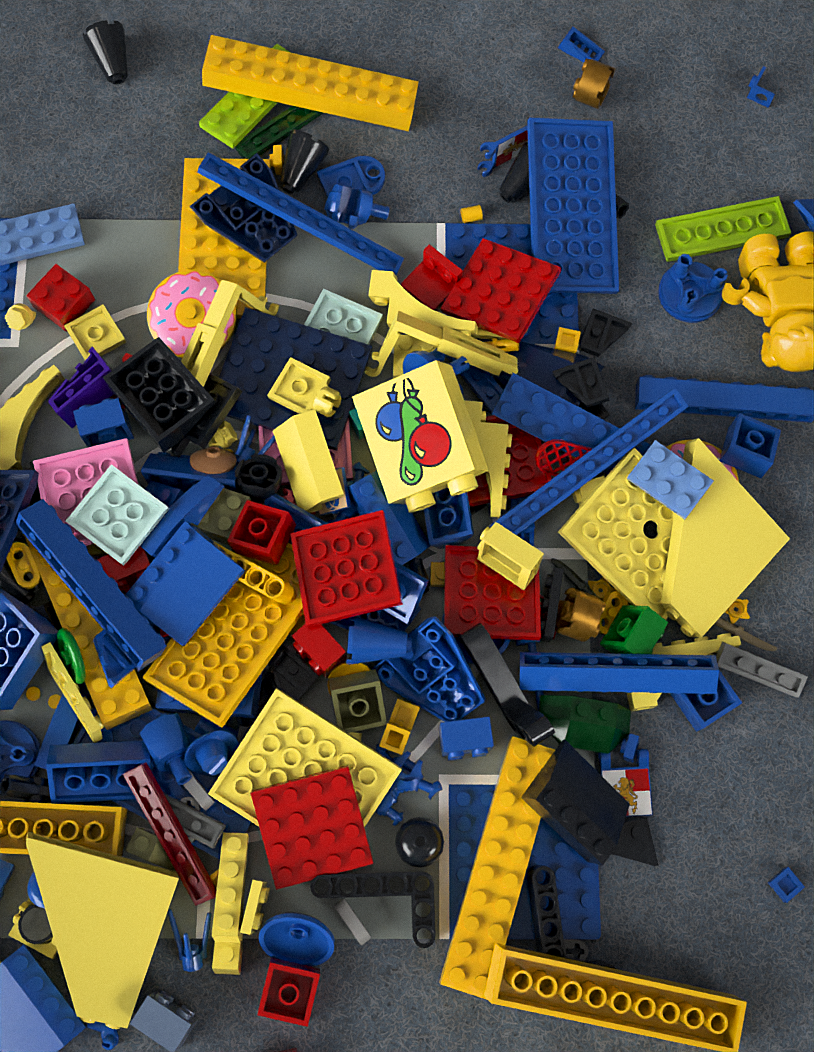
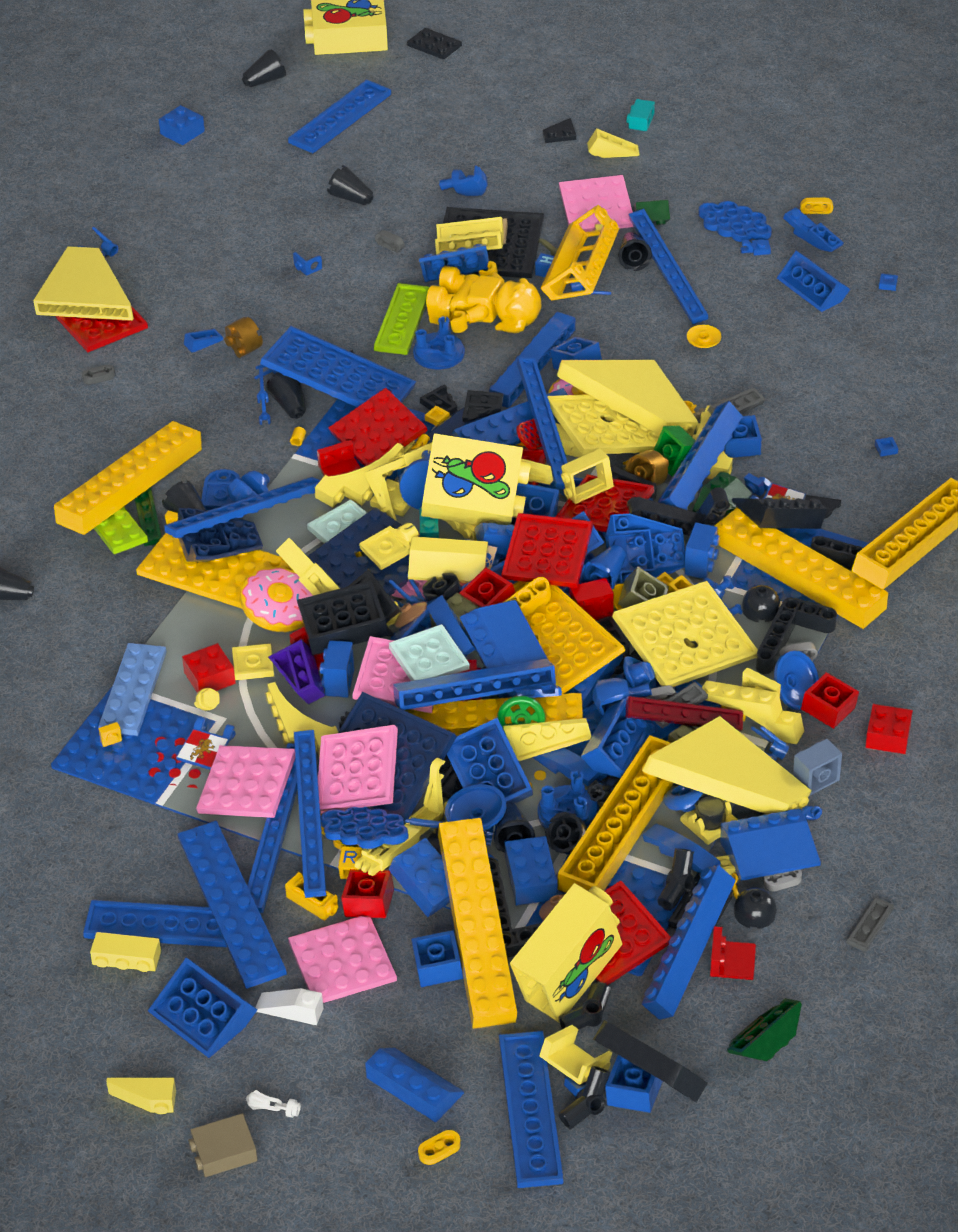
camera: 60 degrees left, 30 degrees down
red plate [251,765,373,890] -> none
medium blue plate [627,440,714,520] -> none

